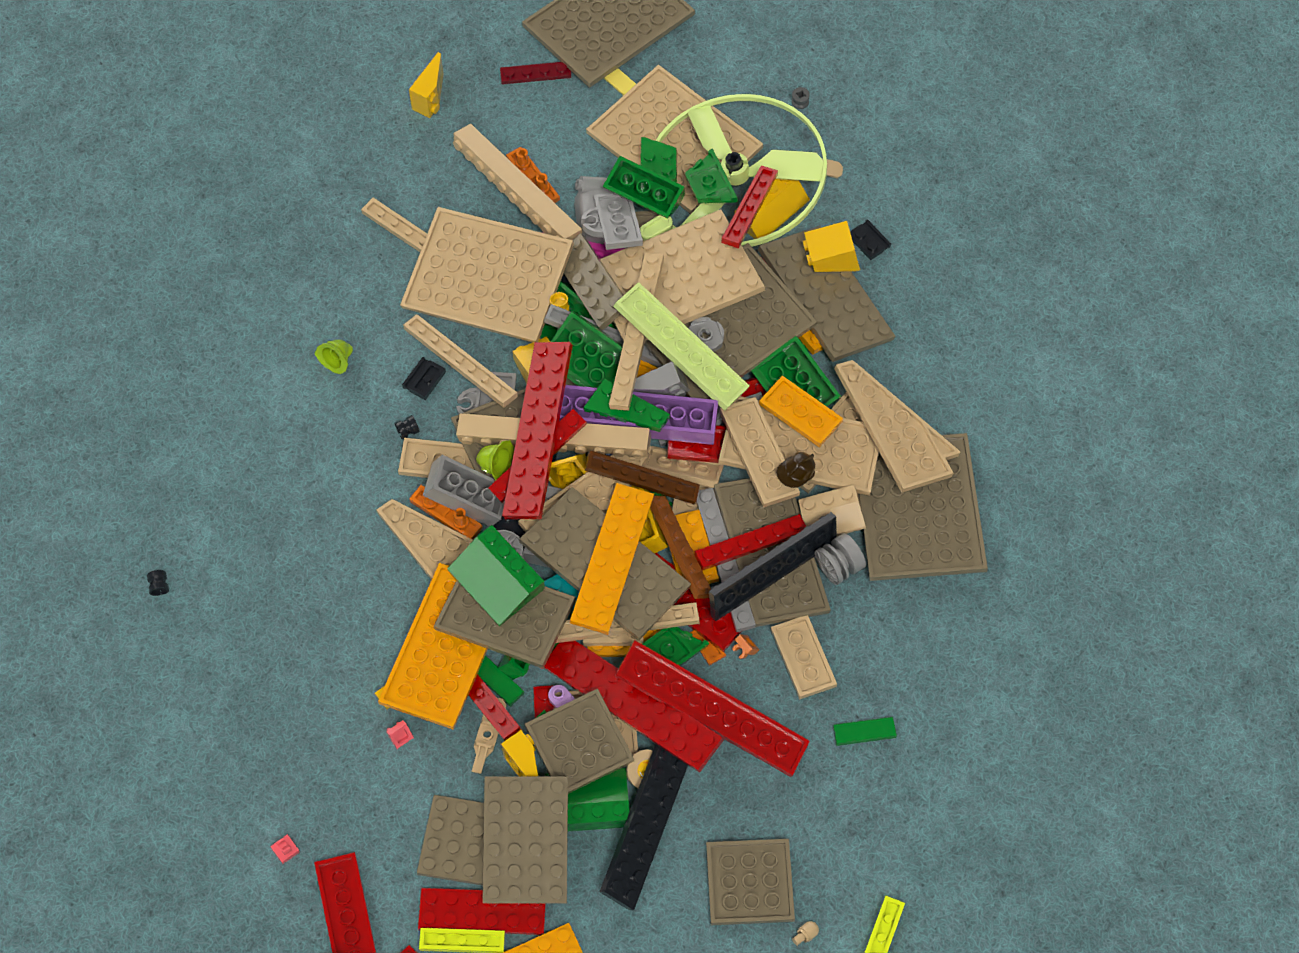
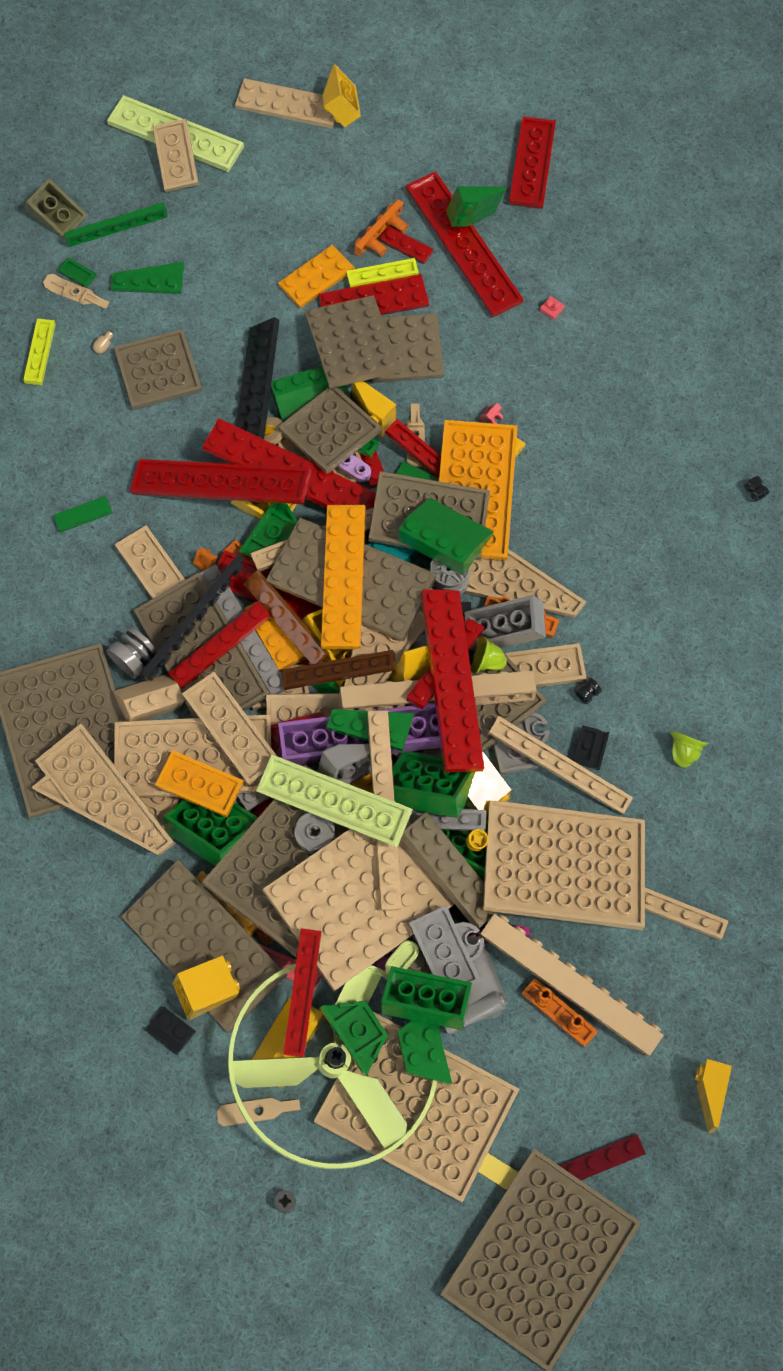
camera: 165 degrees right, 5 degrees up
dark brown piece [776,452,816,488] -> none

